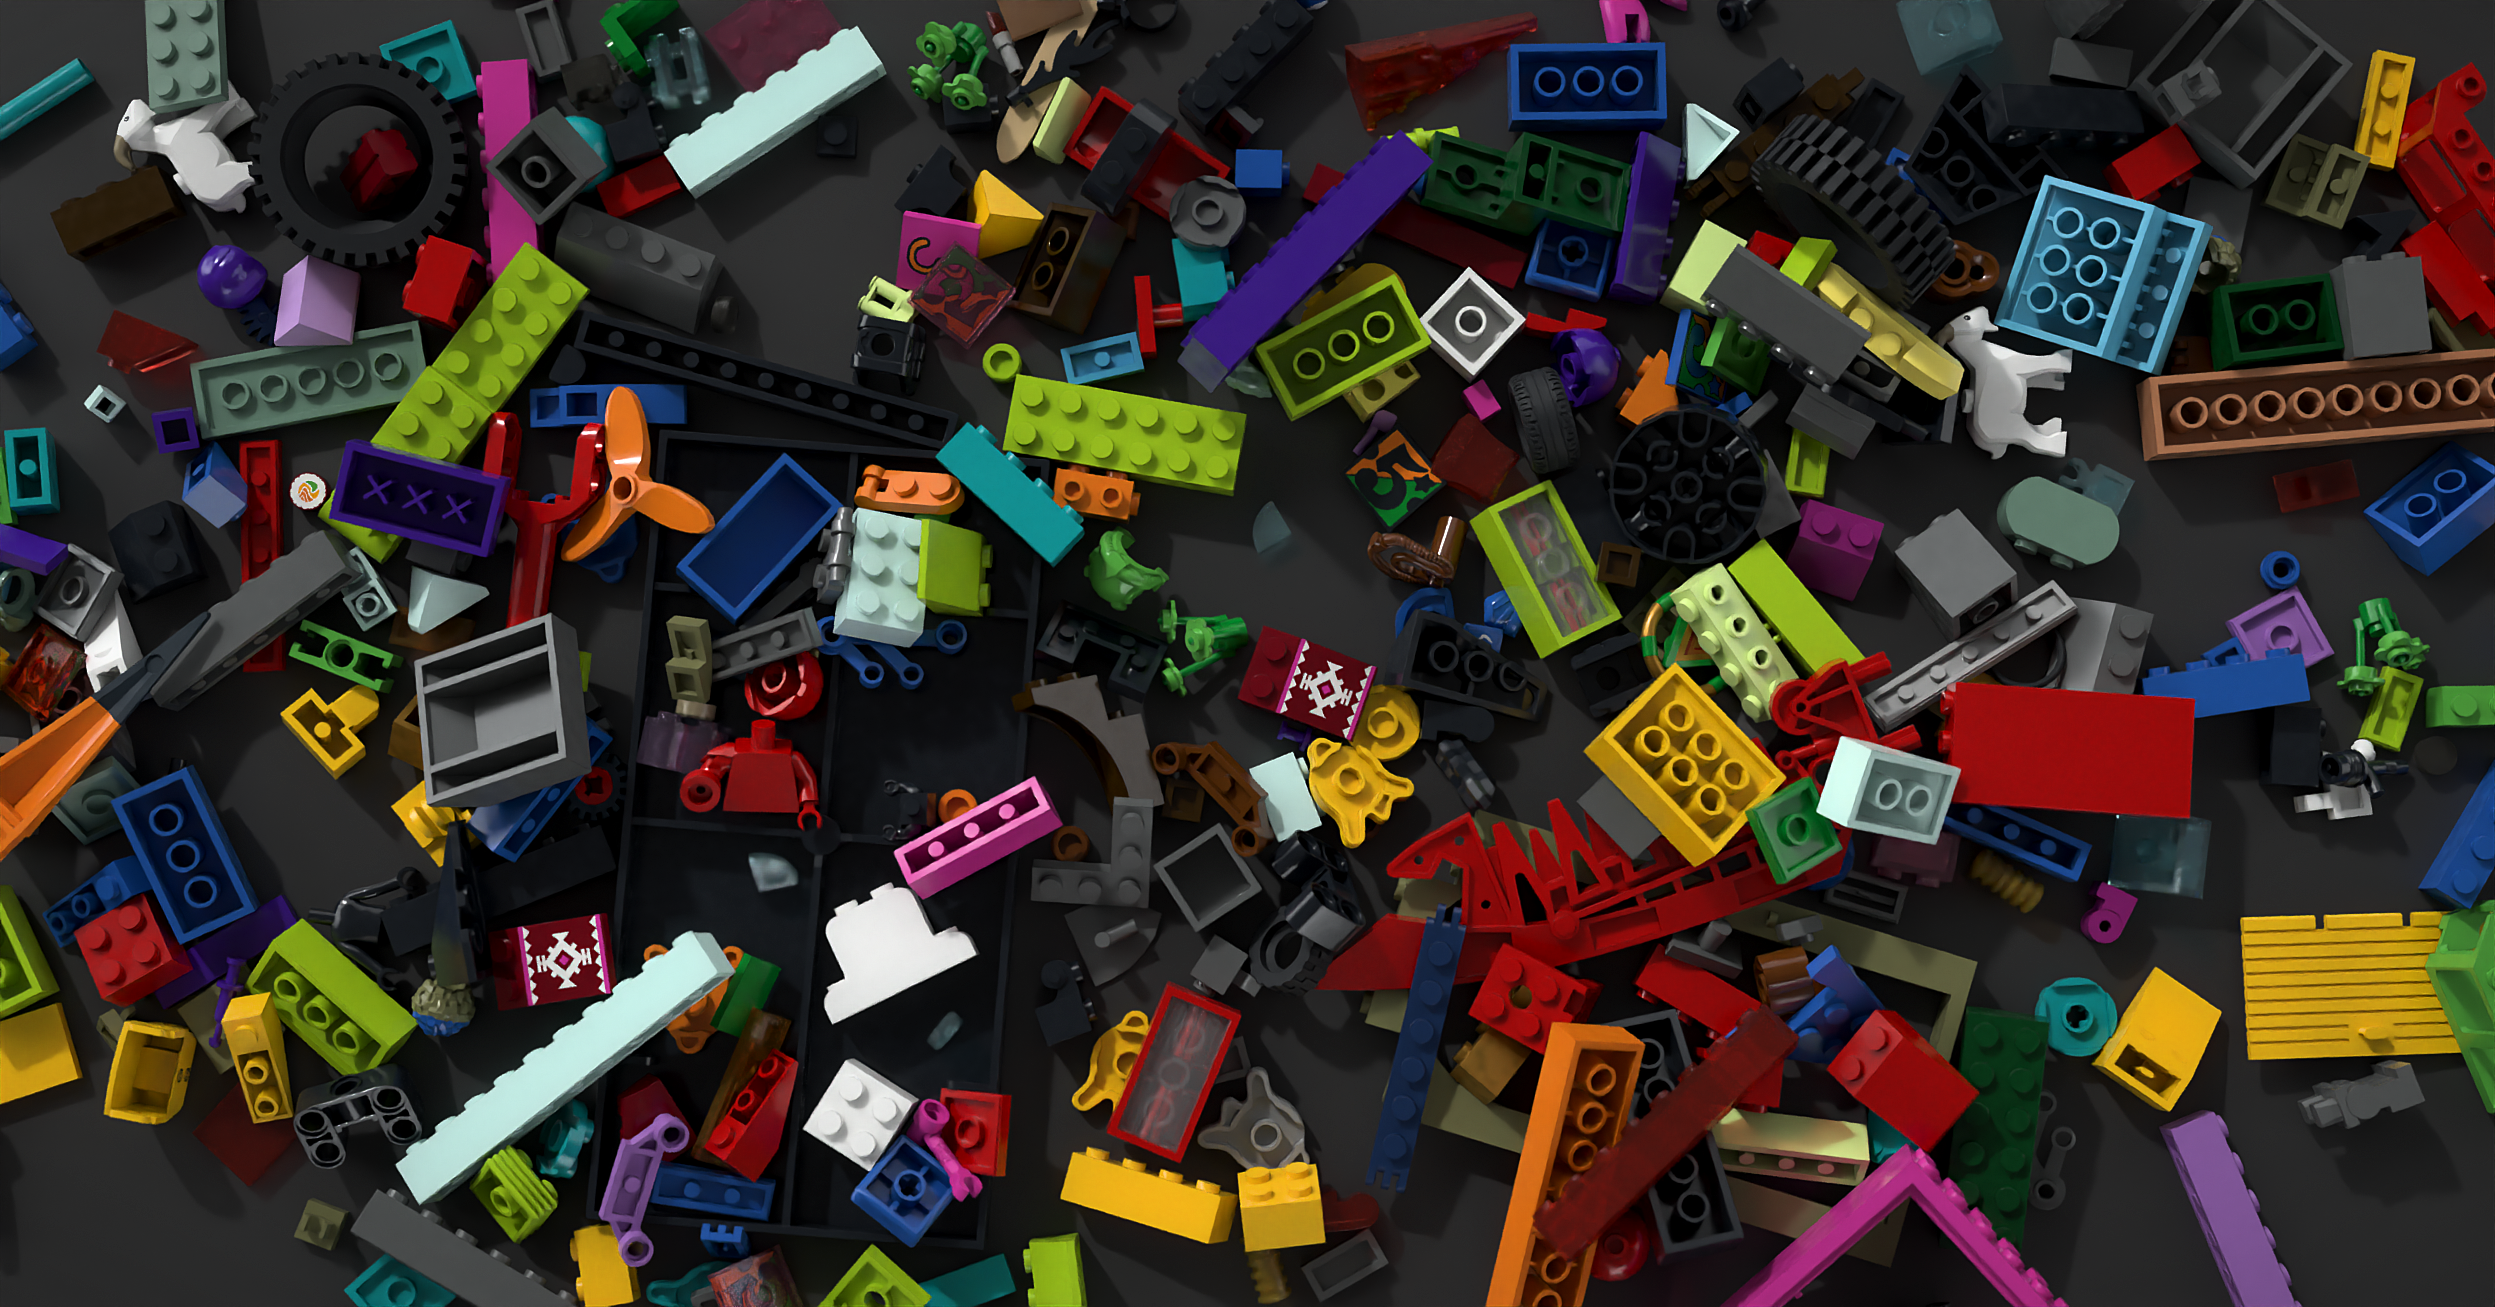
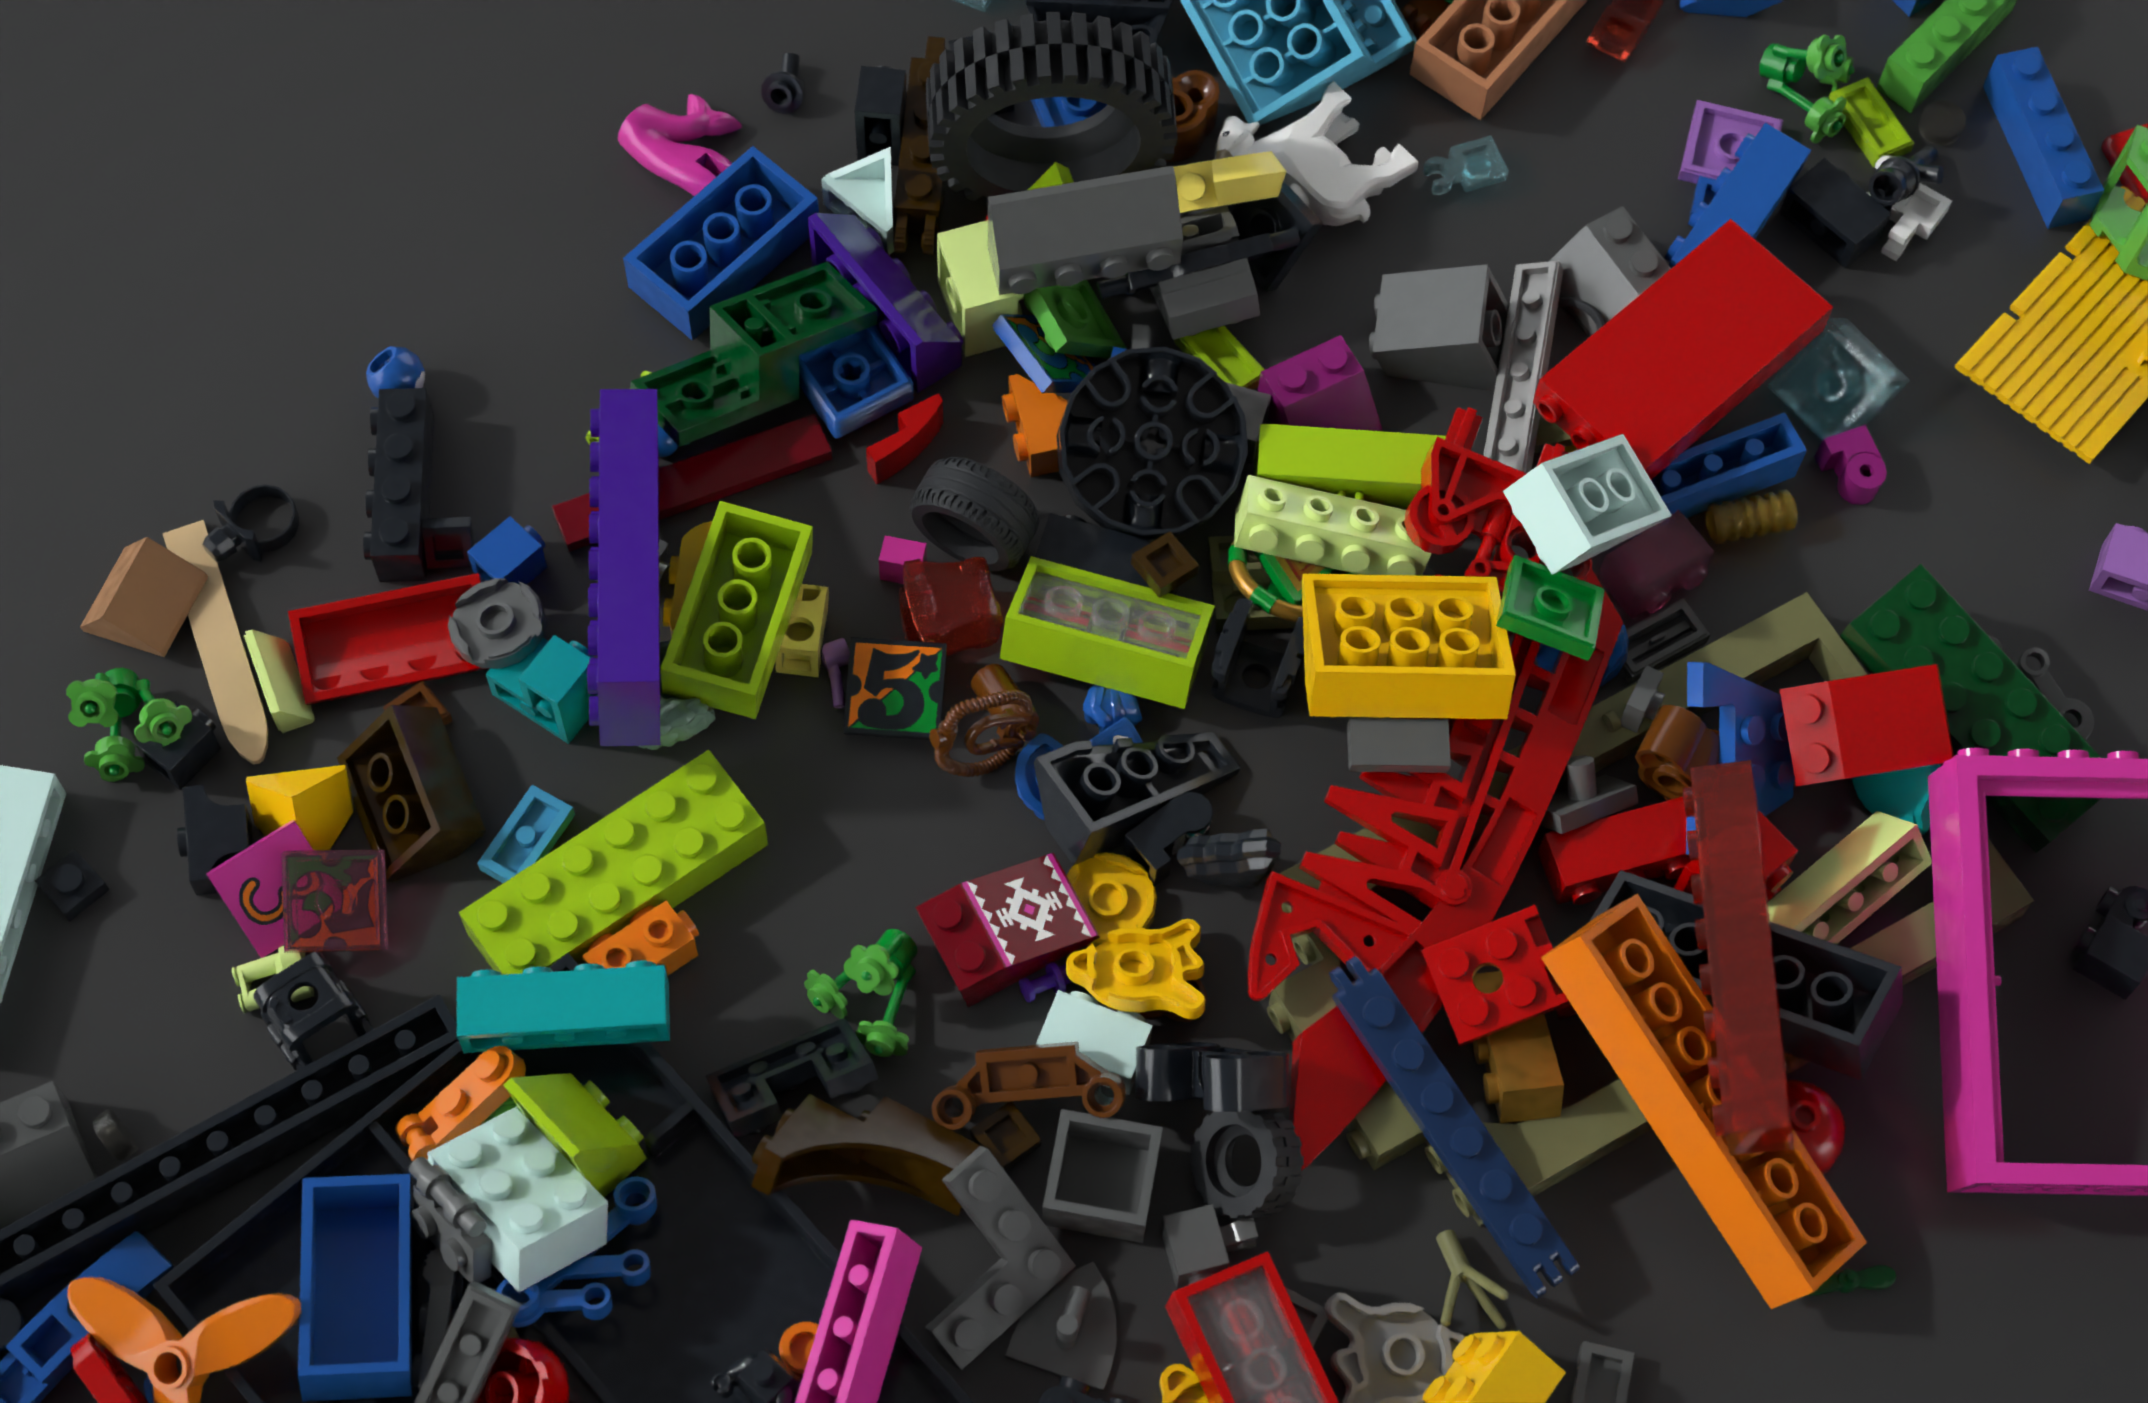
camera: 50 degrees left, 20 degrees down
lime tile [983,343,1022,384] -> none
light grey piece [985,11,1024,76] -> none
black piece [1005,18,1121,109] -> none
reddish brown tile [1051,826,1090,862] -> none
black brick [1080,98,1178,217] -> none
bright green helmet [1084,526,1169,611] -> none
red tile [1134,275,1183,360] -> none
clear light blue tile [1253,500,1292,554] -> none
clear red leg [1320,1188,1379,1232] -> none
clear red wedge [1345,12,1538,131] -> none
white brick [1419,267,1526,383] -> none
dark purple cylinder [1550,328,1621,407] -> none
sand green brick [1997,476,2119,571] -> none
teal plate [2035,977,2117,1057] -> none
yellow slope [2090,967,2222,1112] -> none
blue plate [2260,551,2300,590] -> none
none -> olive plant [1436,1230,1509,1330]

